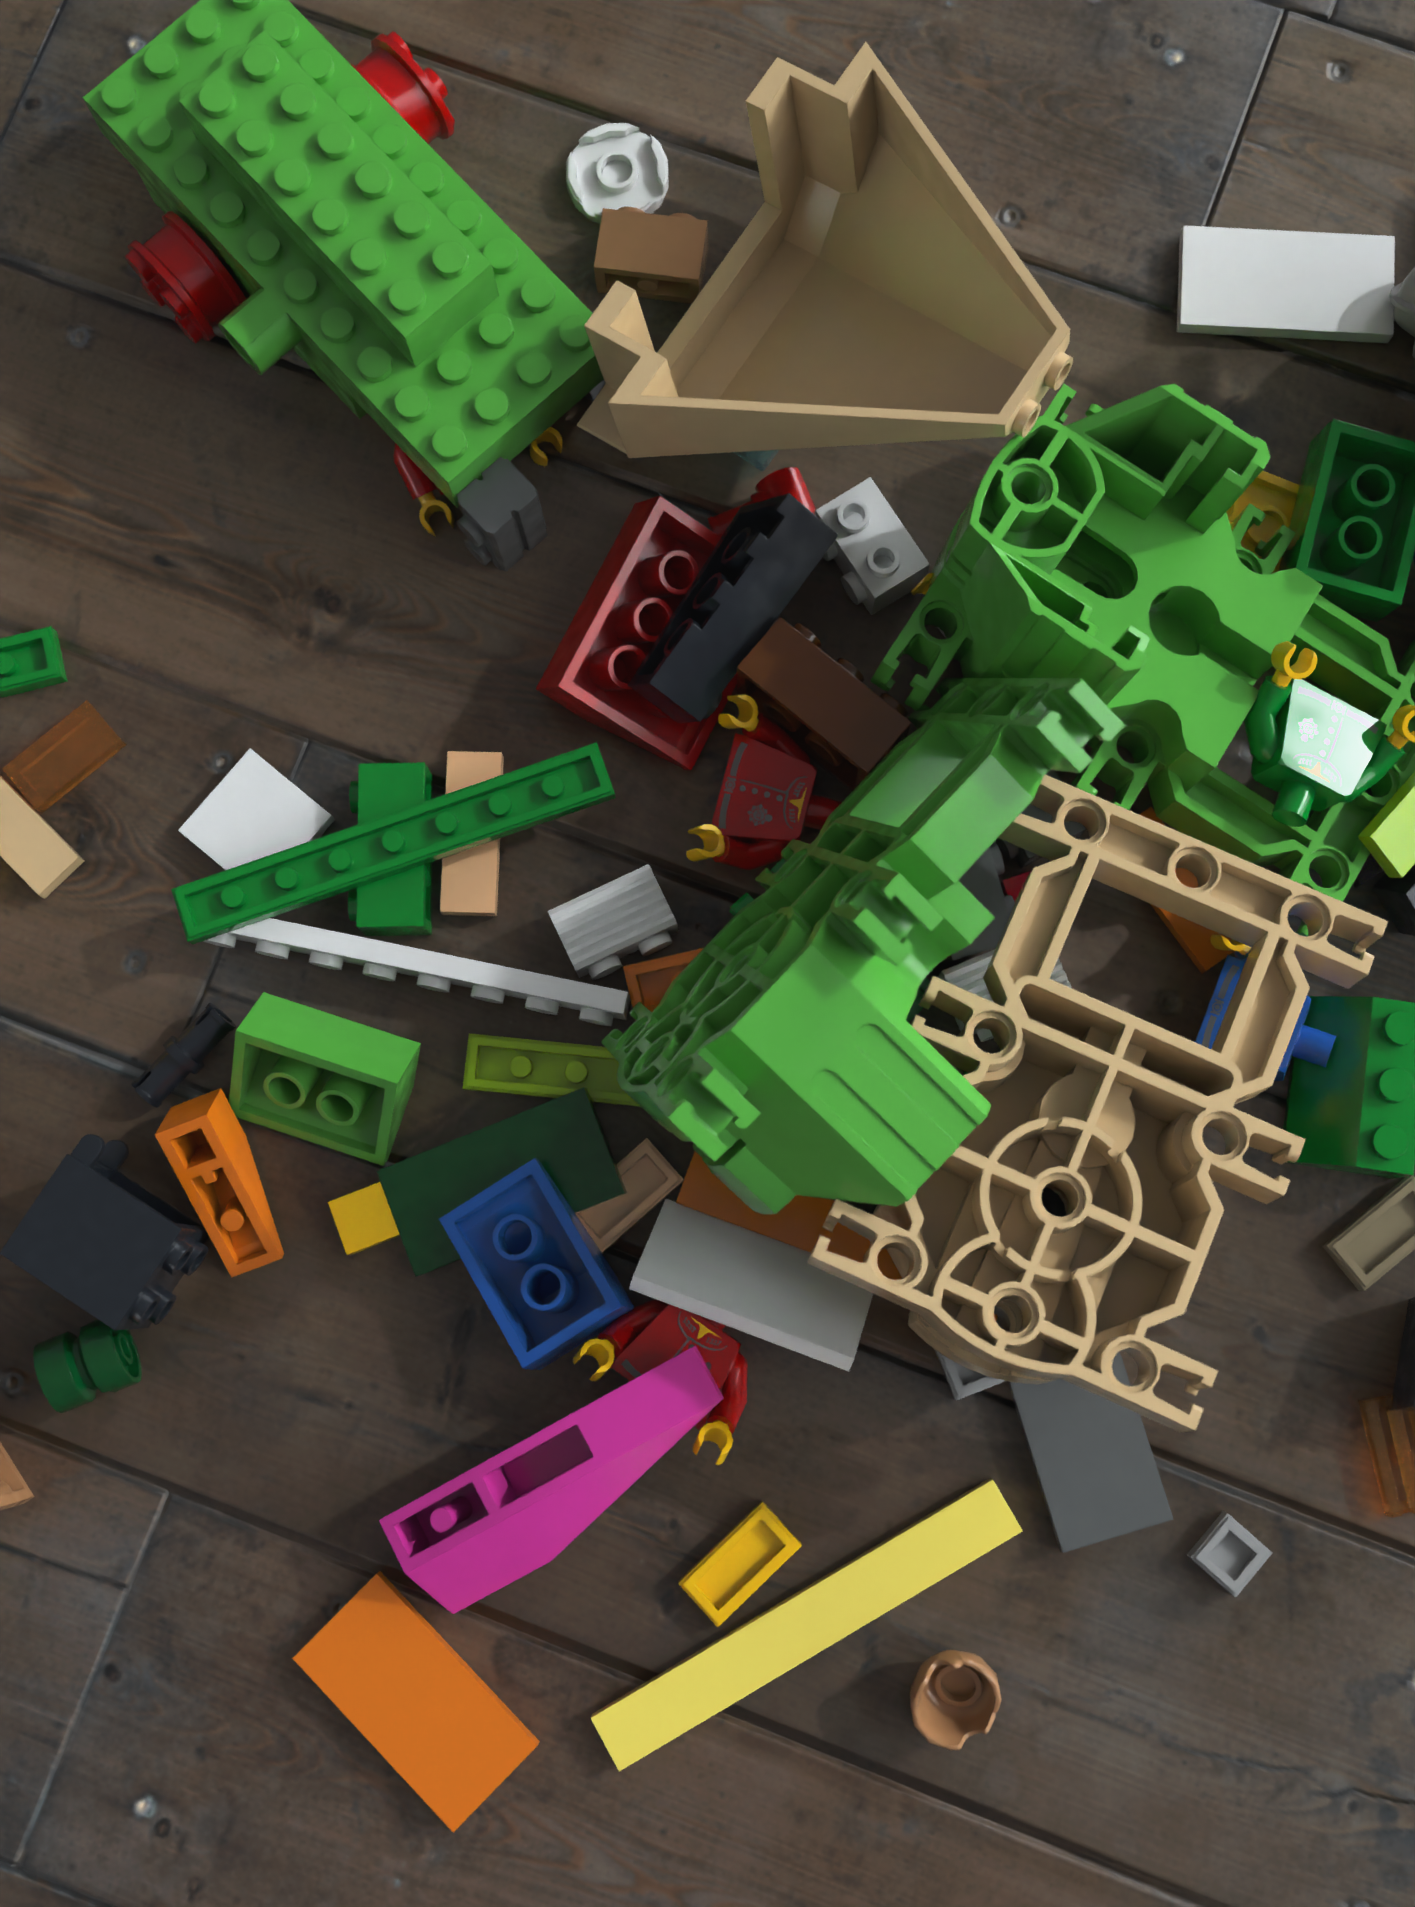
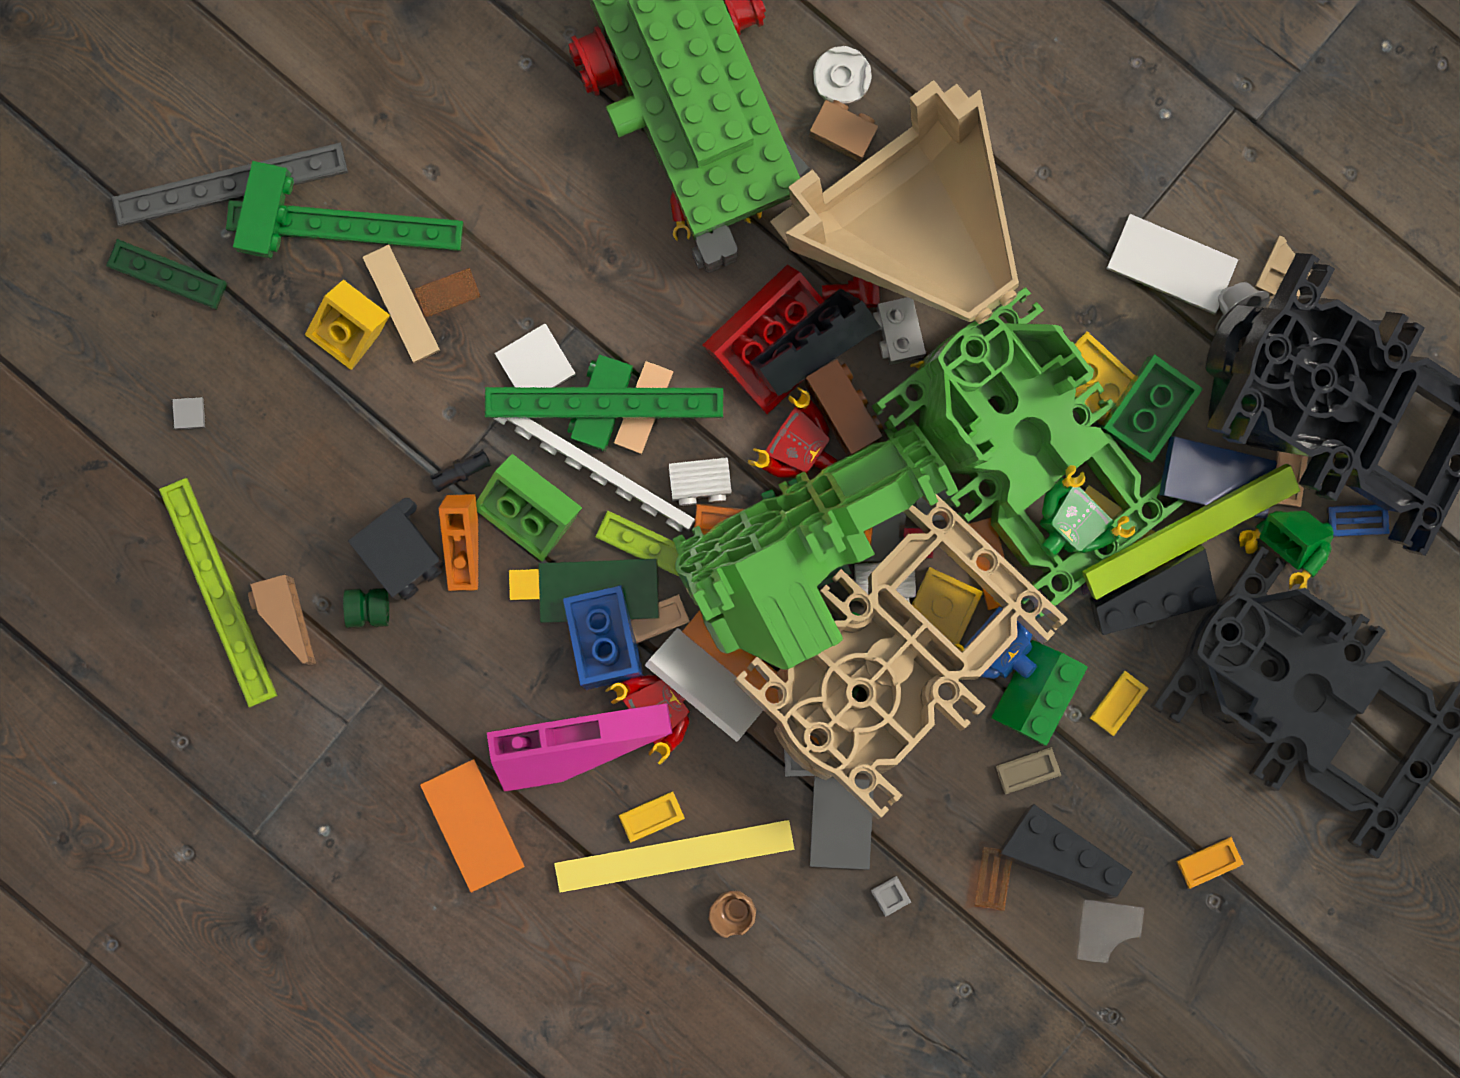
camera: 10 degrees right, 5 degrees up
none -> yellow tile [912,567,983,644]

